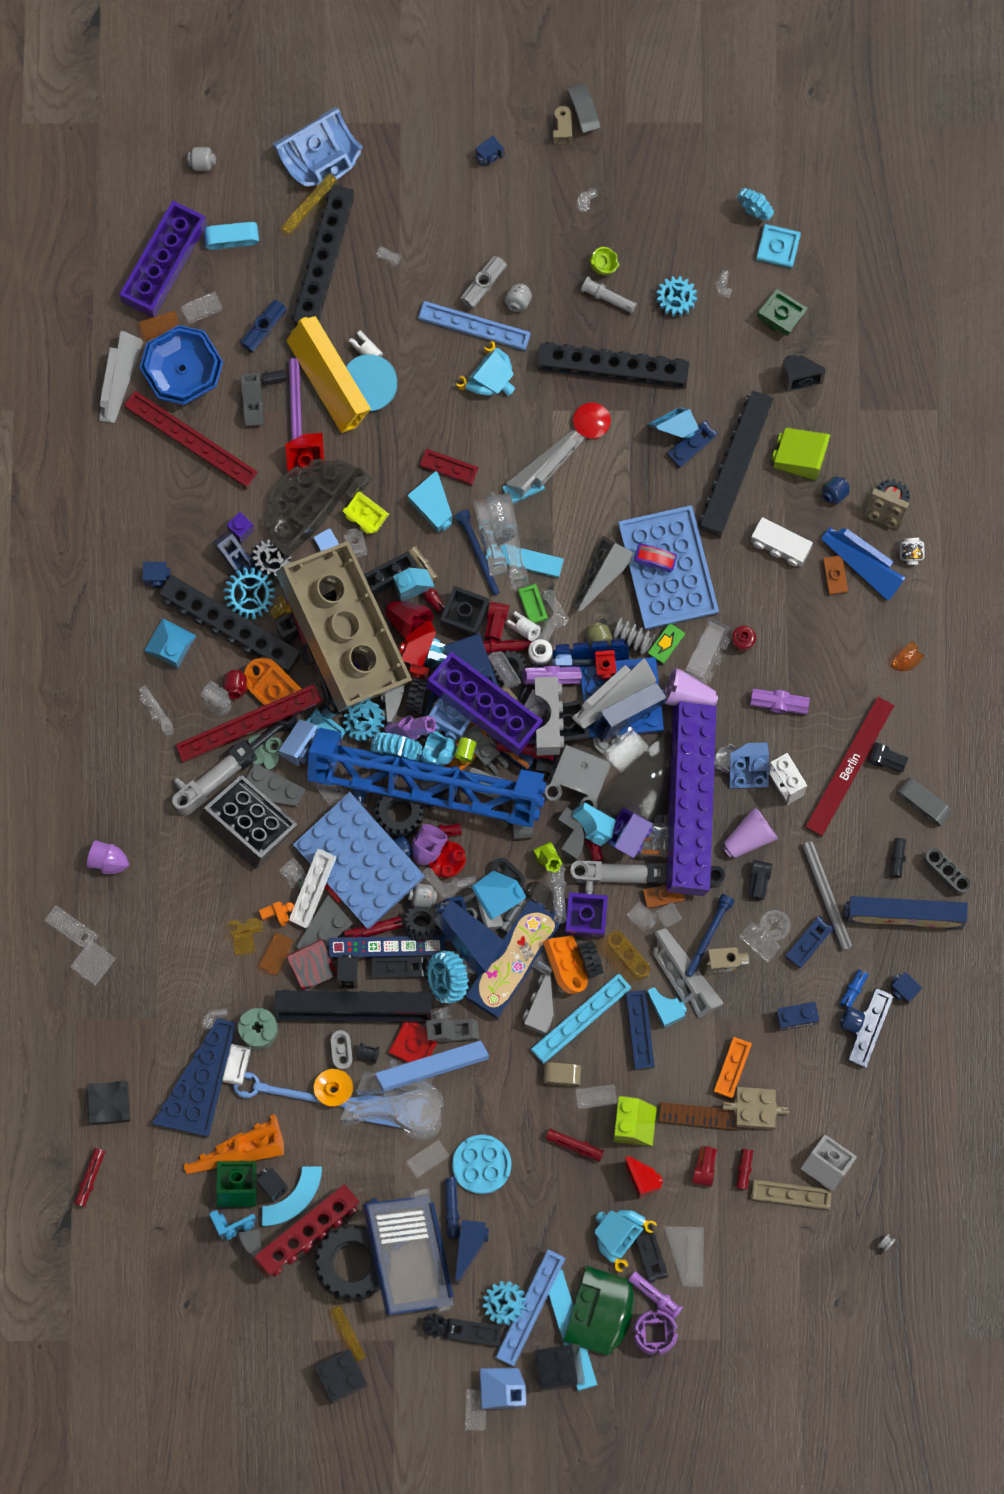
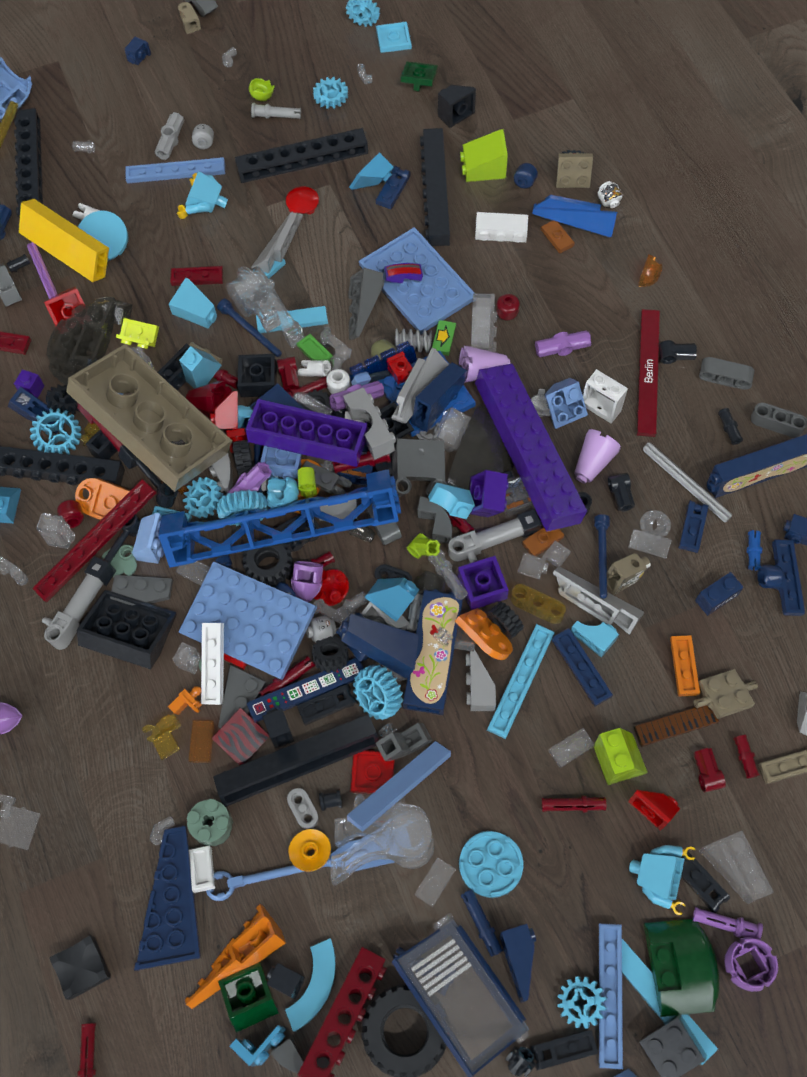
camera: 20 degrees left, 10 degrees down
dark tan beam [543,1062,581,1087] -> none

